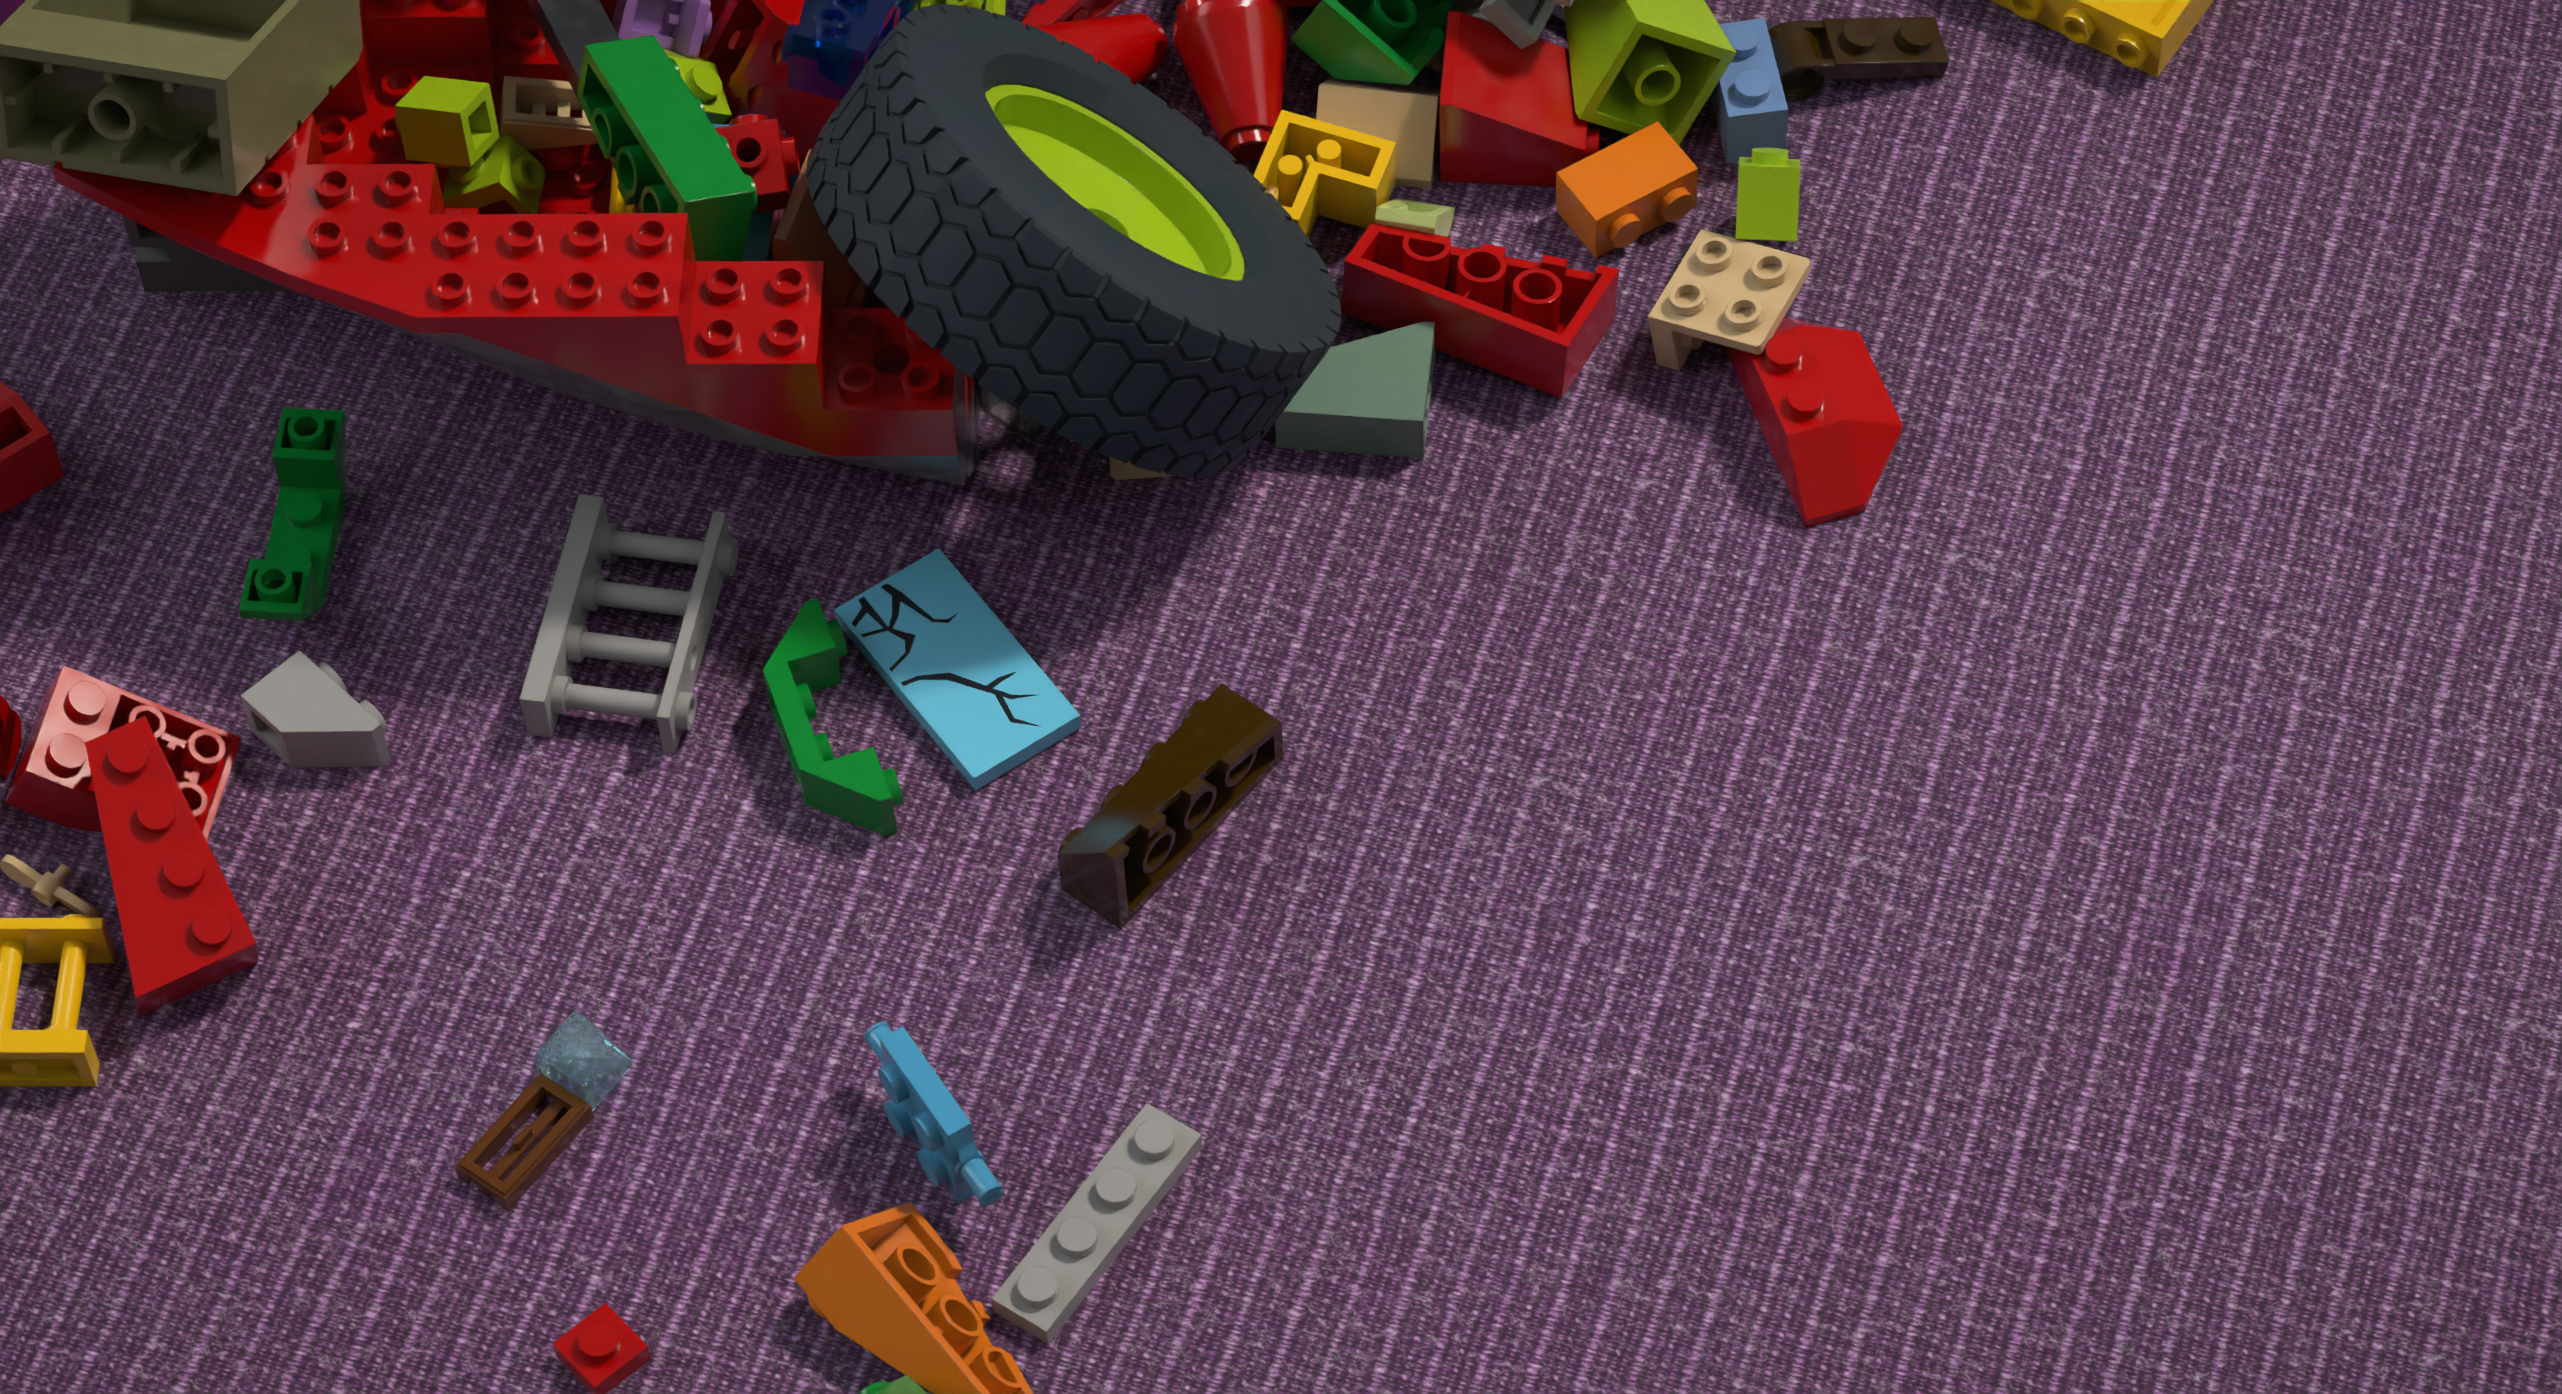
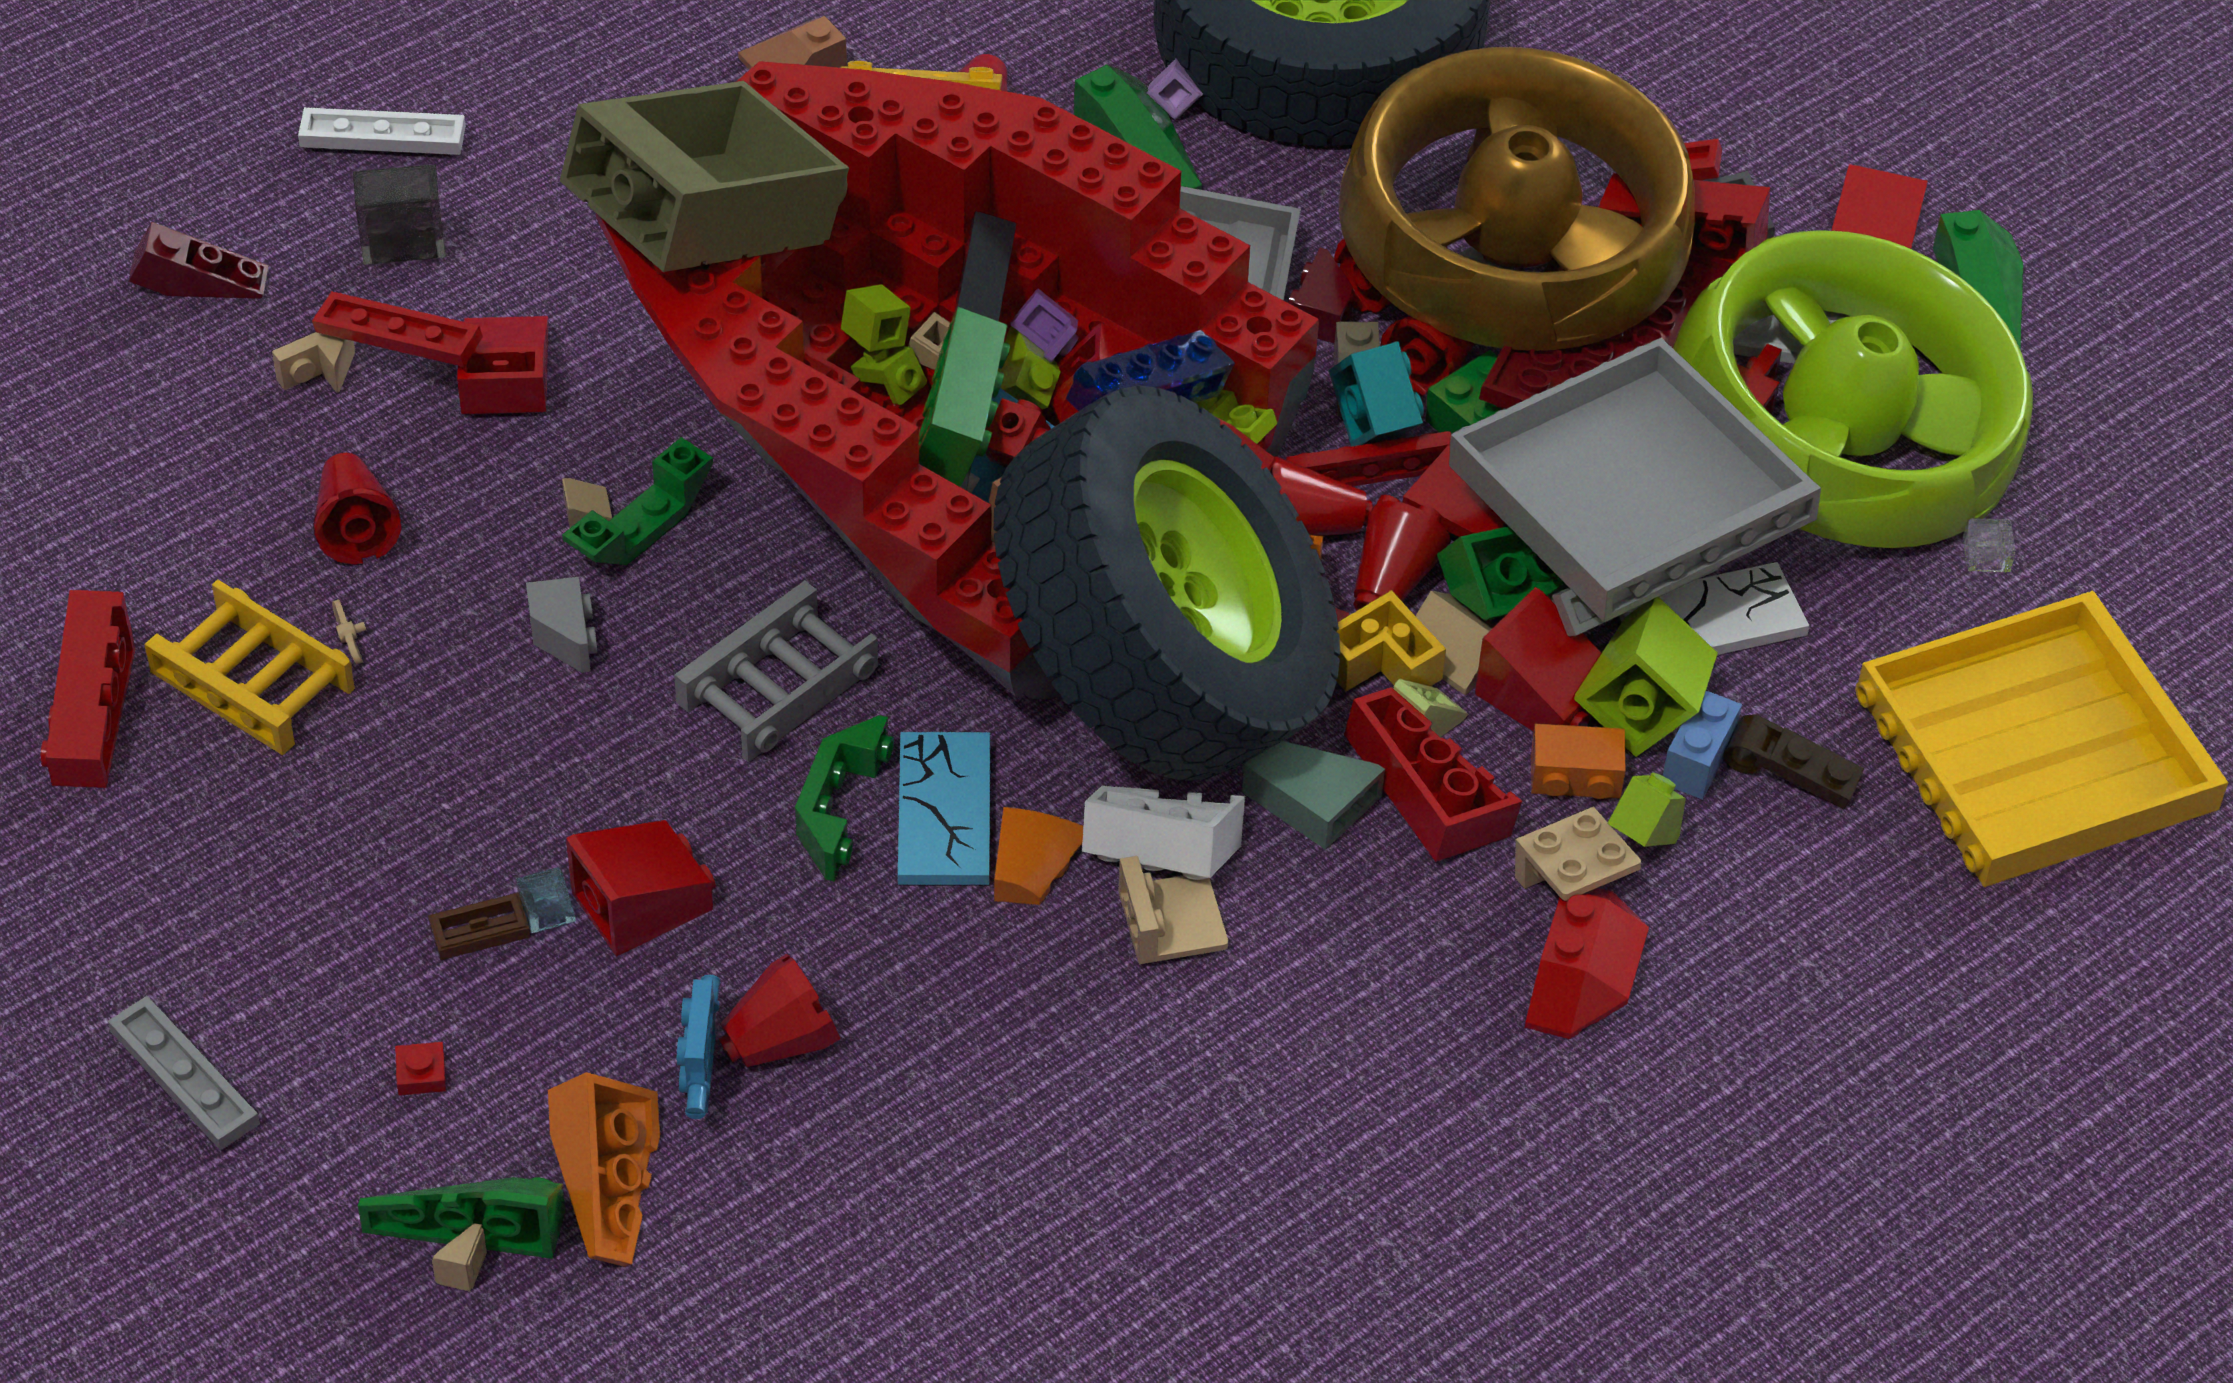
camera: 30 degrees right, 5 degrees down
red slope [5,665,241,841] -> none
red wedge [85,716,259,1017] -> none
light grey plate [992,1103,1203,1344] -> none
dark brown wedge [1057,683,1284,929] -> none
none -> tan slope [562,478,612,528]
none -> red slope [566,820,716,957]
none -> red cone [718,954,841,1067]
none -> orange slope [994,807,1083,905]
none -> white wedge [1082,786,1245,880]
none -> tan bracket [1118,856,1228,964]

